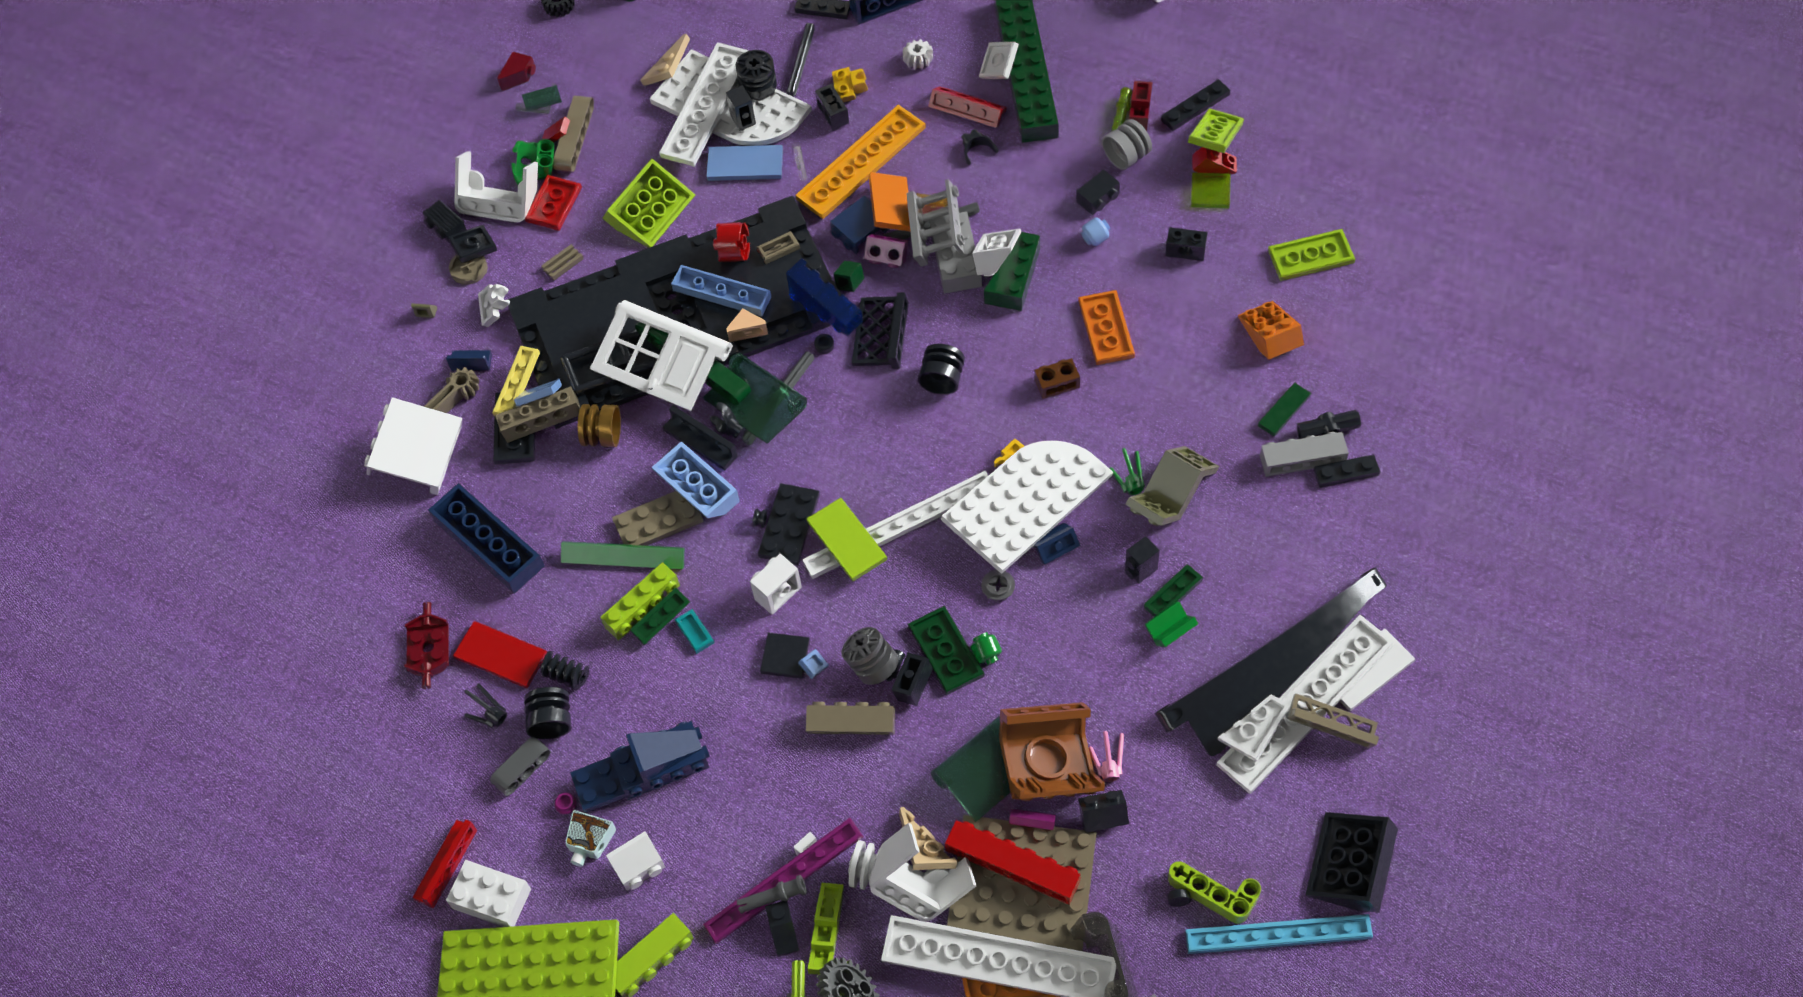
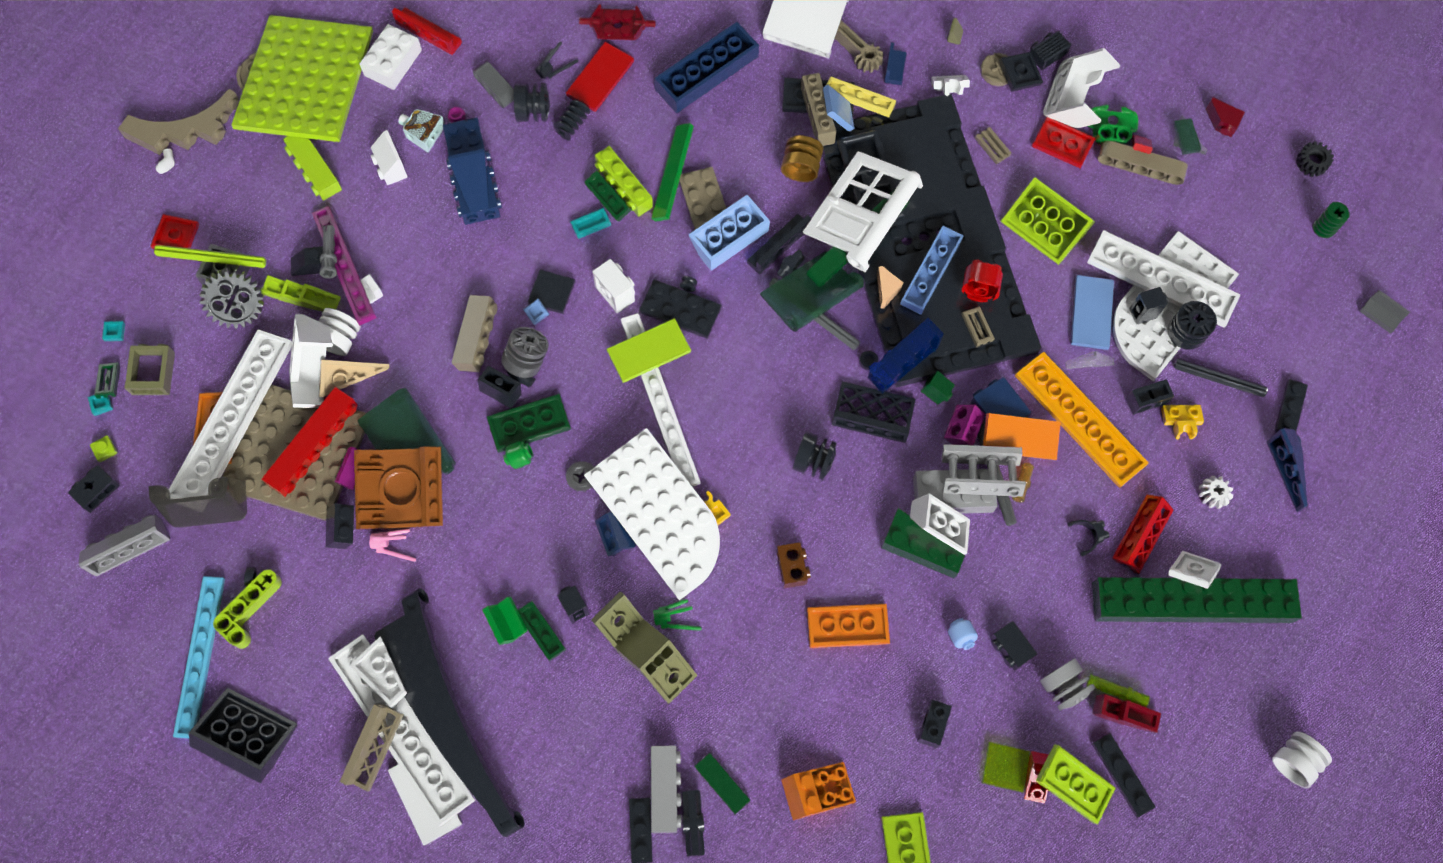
camera: 90 degrees right, 10 degrees up
tan wing [640,33,690,86] -> none

